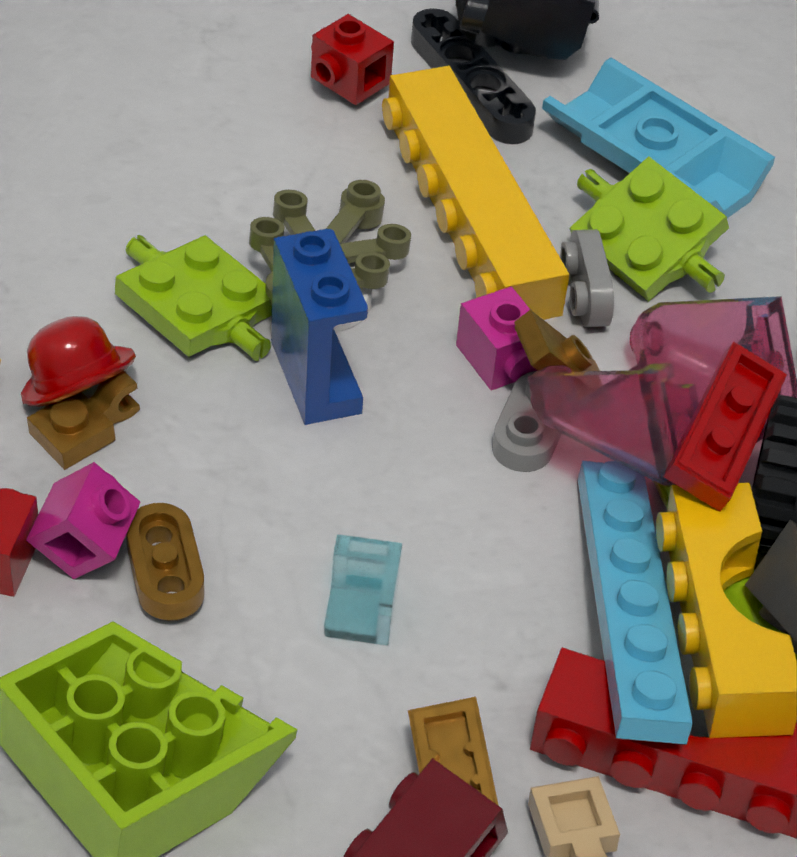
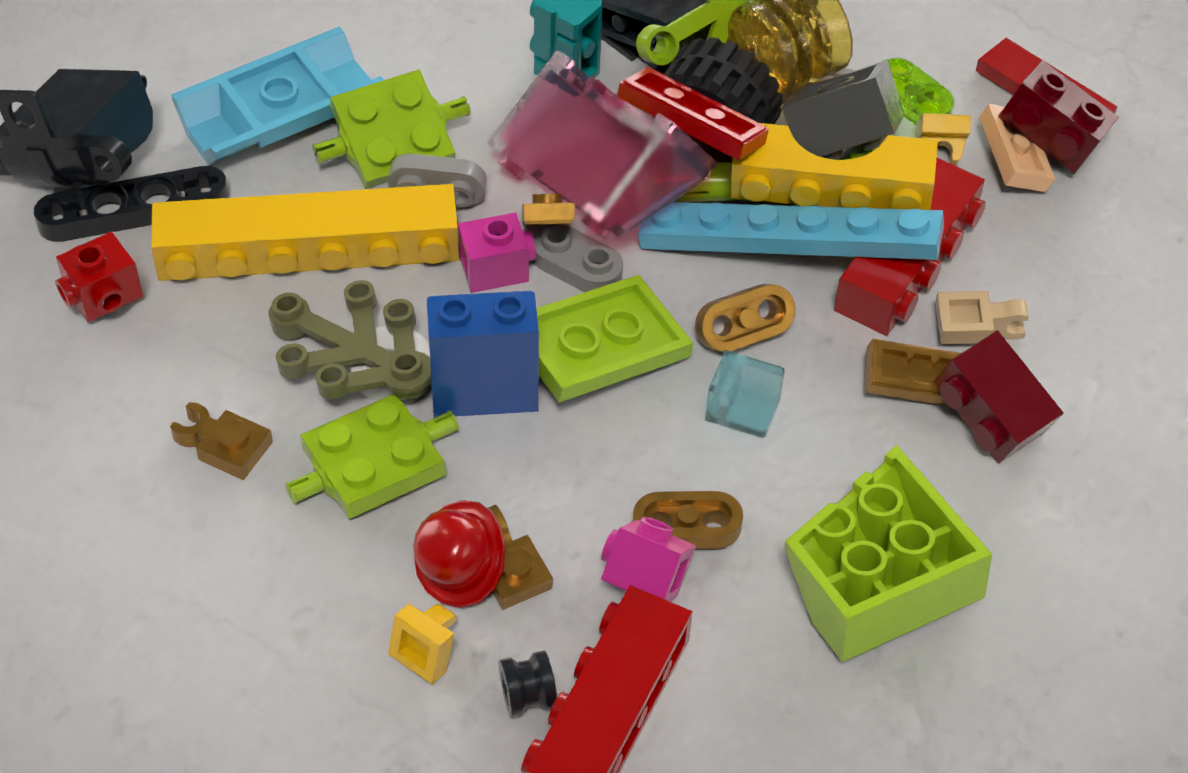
camera: 75 degrees left, 5 degrees up
none -> pearl gold plate [170,402,273,481]
none -> lime plate [536,275,694,403]
none -> pearl gold plate [695,284,796,352]

